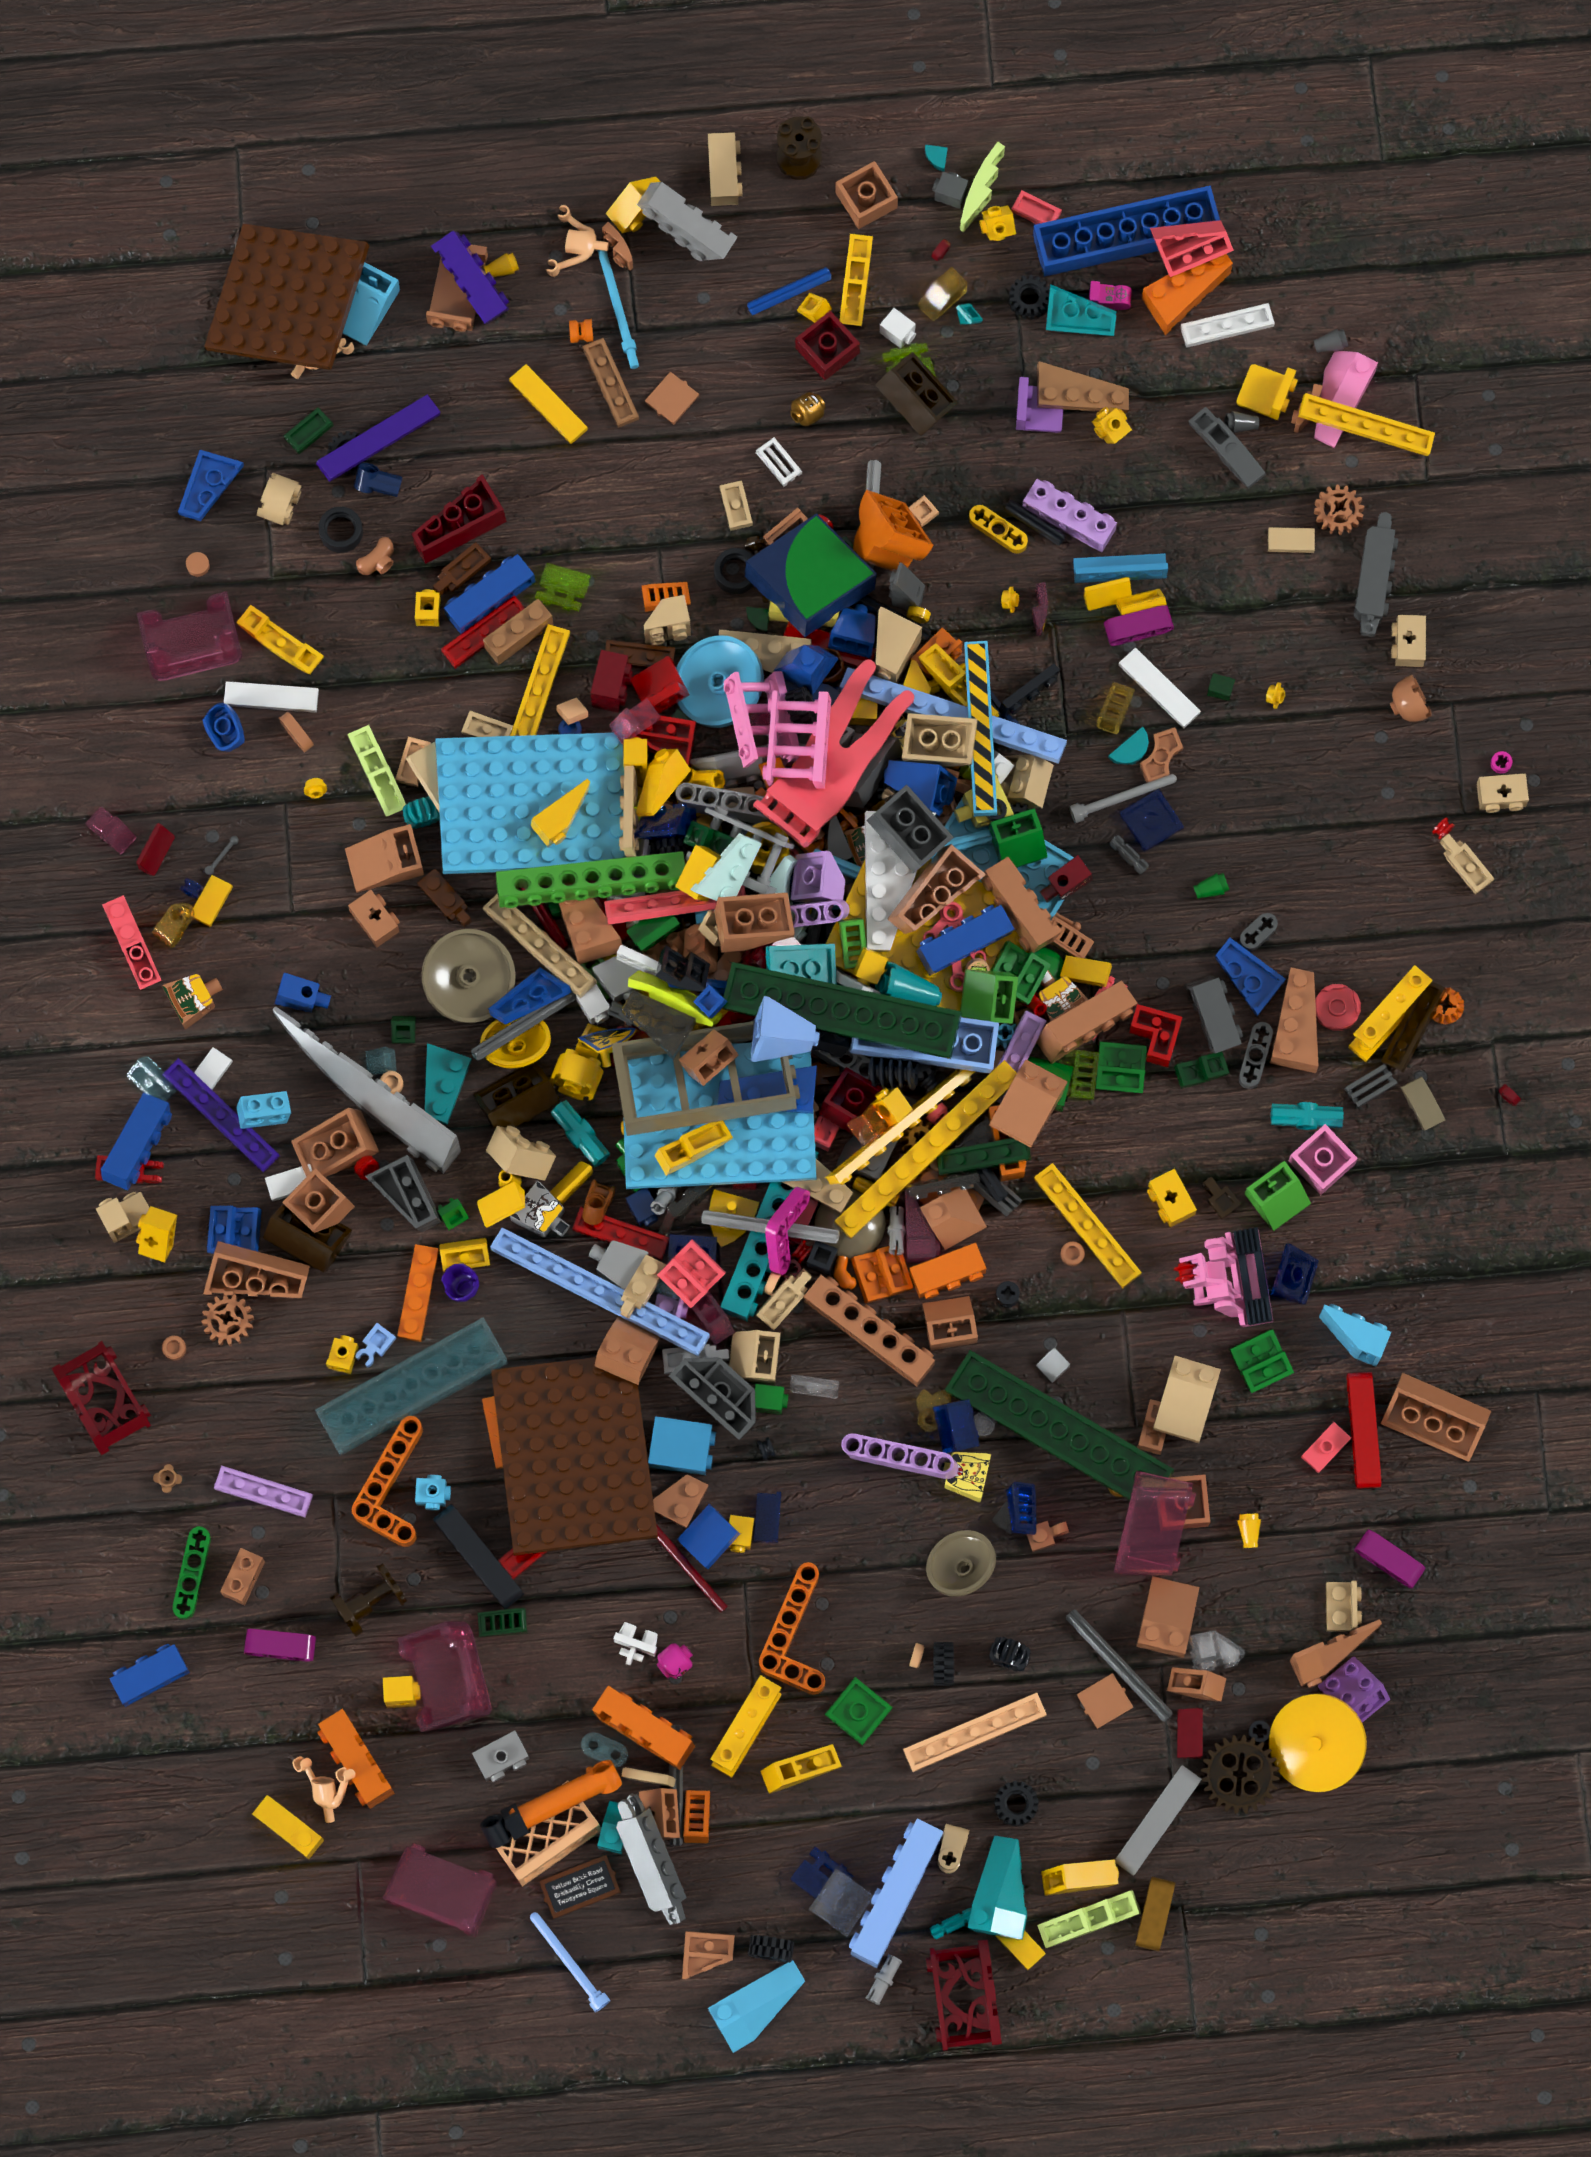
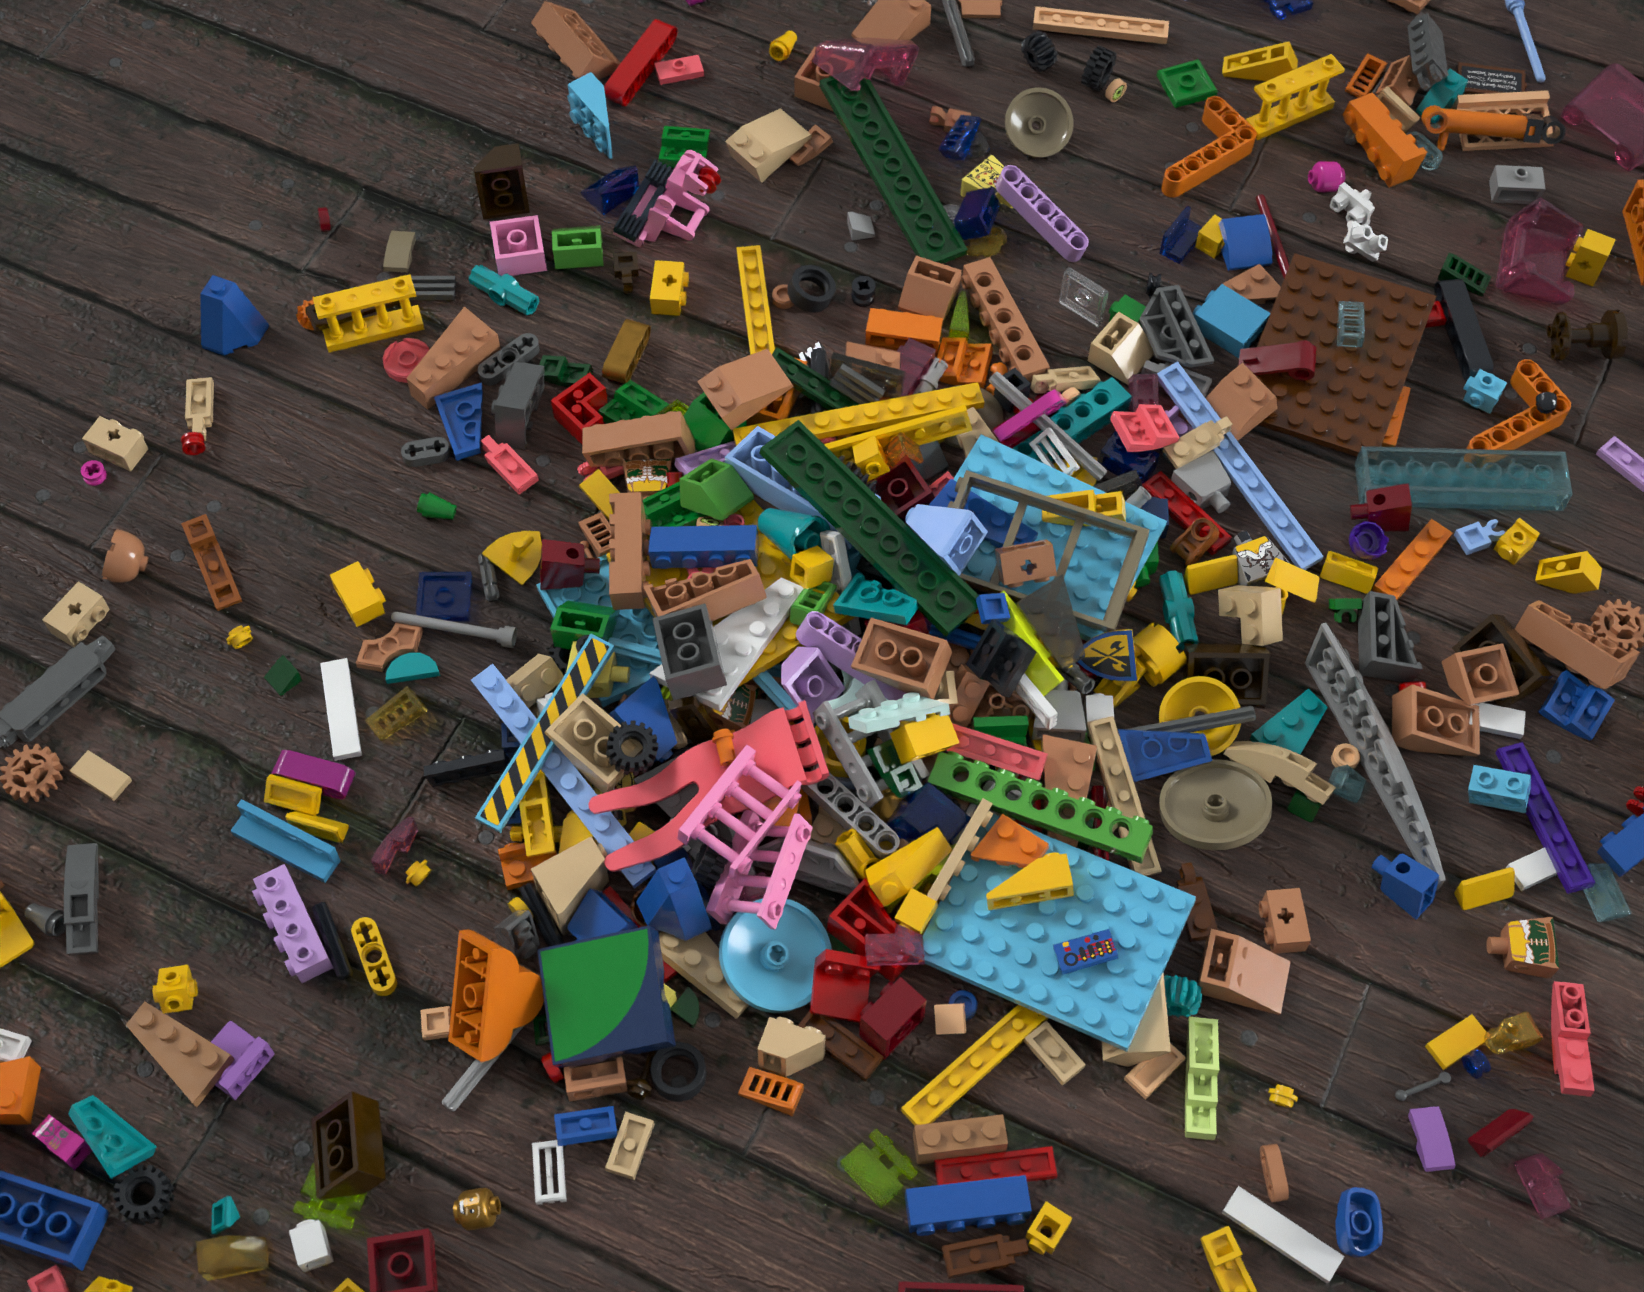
camera: 150 degrees left, 15 degrees down
none -> dark orange slope [181,514,242,611]
none -> blue slope [200,275,269,355]
none -> yellow brick [330,561,386,627]
none -> dark brown slope [473,143,530,219]
none -> coral hinge [481,435,539,494]
none -> yellow shield [482,531,542,585]
none -> blue plate [554,1106,617,1146]
none -> pearl gold beam [602,319,651,384]
none -> black tyre [606,720,658,776]
none -> orange pin [712,729,736,766]
none -> black tyre [787,265,836,313]
none -> dark grey tile [829,364,885,405]
none -> clear neon green slope [949,291,969,343]
none -> orange wing [970,814,1049,868]
none -> white tile [1029,427,1080,476]
none -> tile [1053,929,1118,975]
none -> tan slope [1224,741,1336,805]
none -> dark red door [1239,340,1317,381]
none -> clear light blue slope [1337,301,1365,347]
none -> white hips [1343,220,1388,262]
none -> dark red torso [1350,483,1412,531]
none -> medium lavender slope [1408,1106,1455,1172]
none -> yellow slope [1454,867,1515,910]
none -> yellow slope [1535,551,1602,594]
none -> black hinge [1536,392,1557,414]

